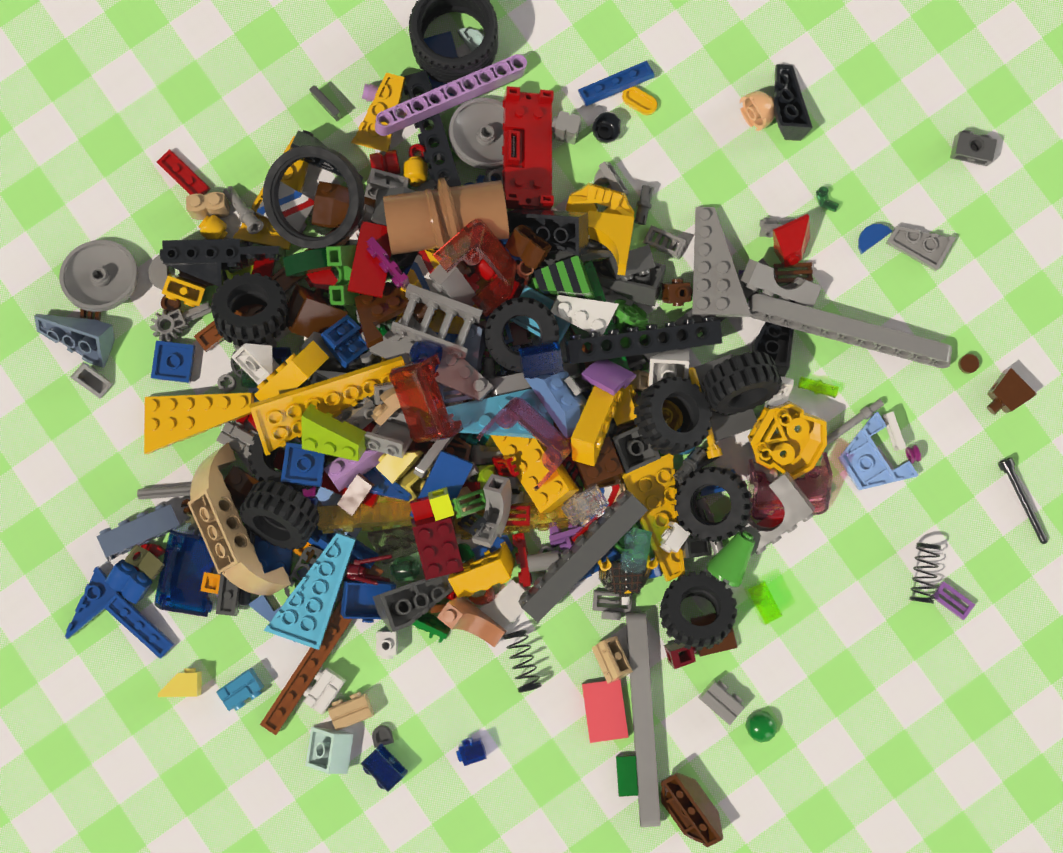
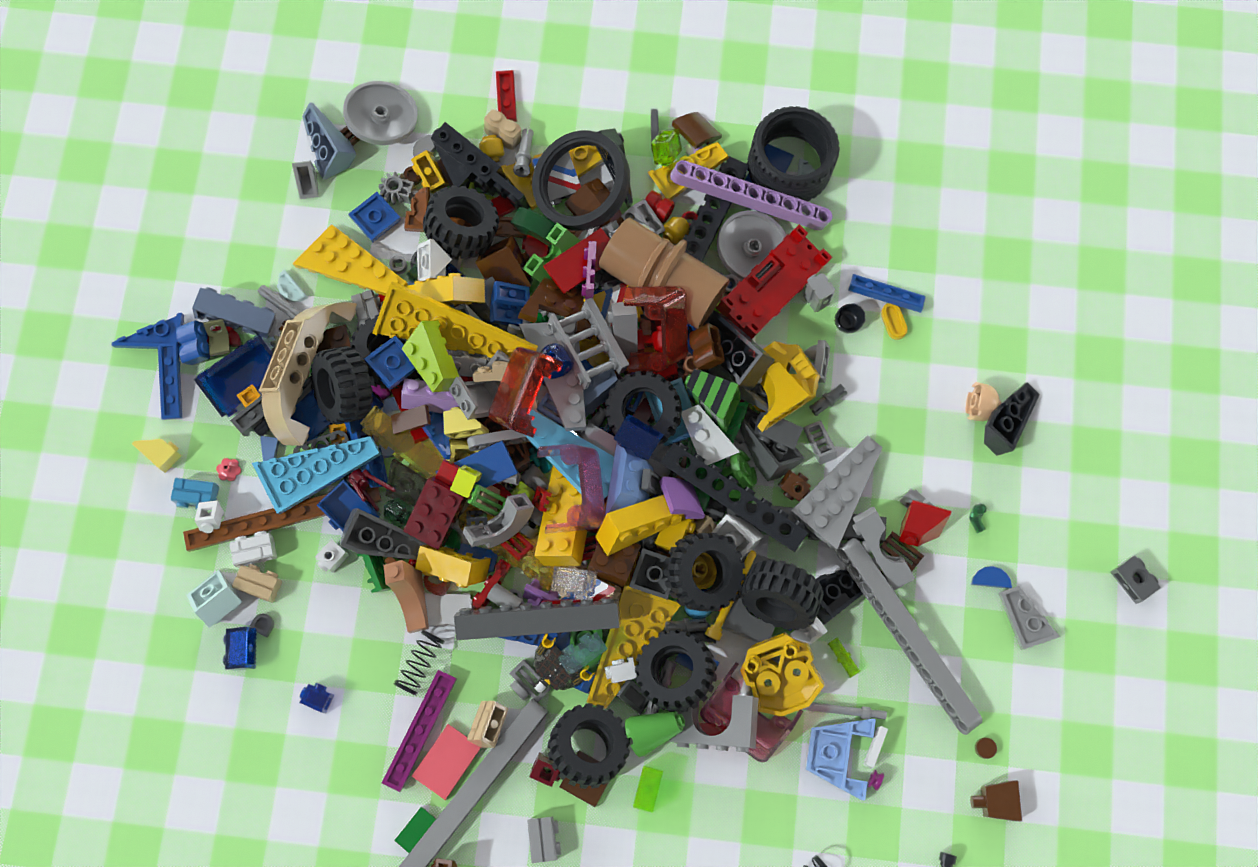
camera: 40 degrees right, 10 degrees down
none -> white brick [195,500,225,533]
none -> coral plant [216,458,241,481]
none -> light aqua tile [277,269,308,302]
none -> magenta plate [382,670,457,792]
none -> dark orange tile [410,187,430,224]
none -> clear neon green brick [651,129,682,166]
none -> reddish brown slope [672,112,722,149]

